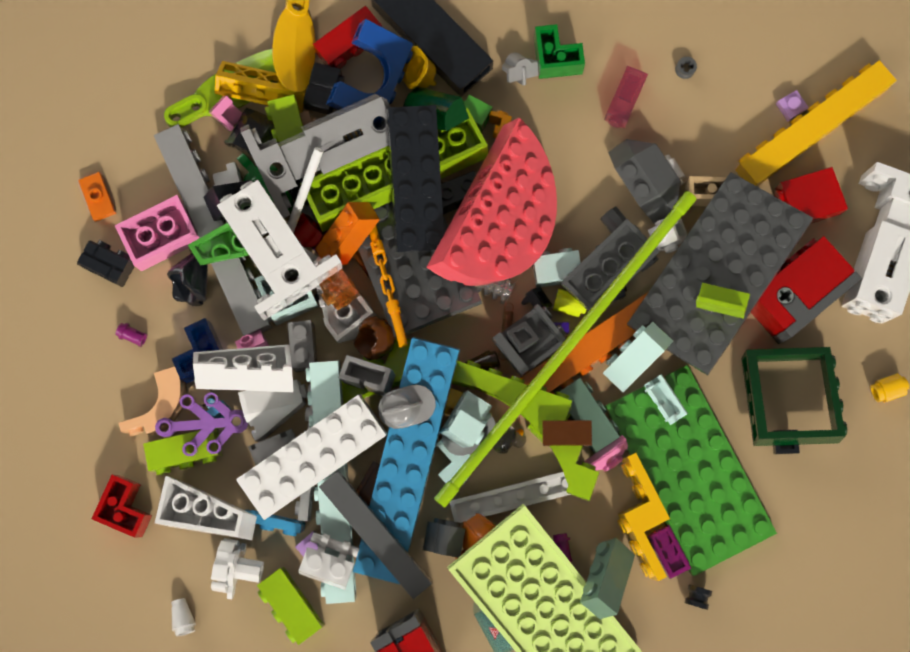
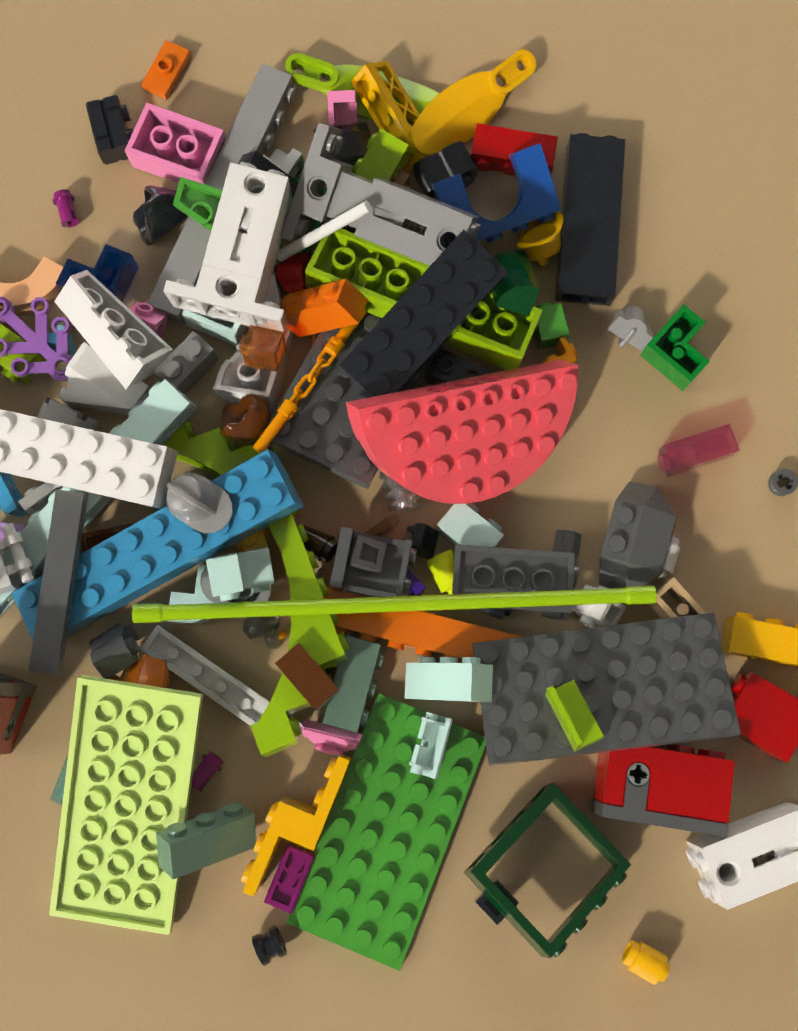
camera: 45 degrees right, 0 degrees up
light grey piece [338,355,396,396] -> none

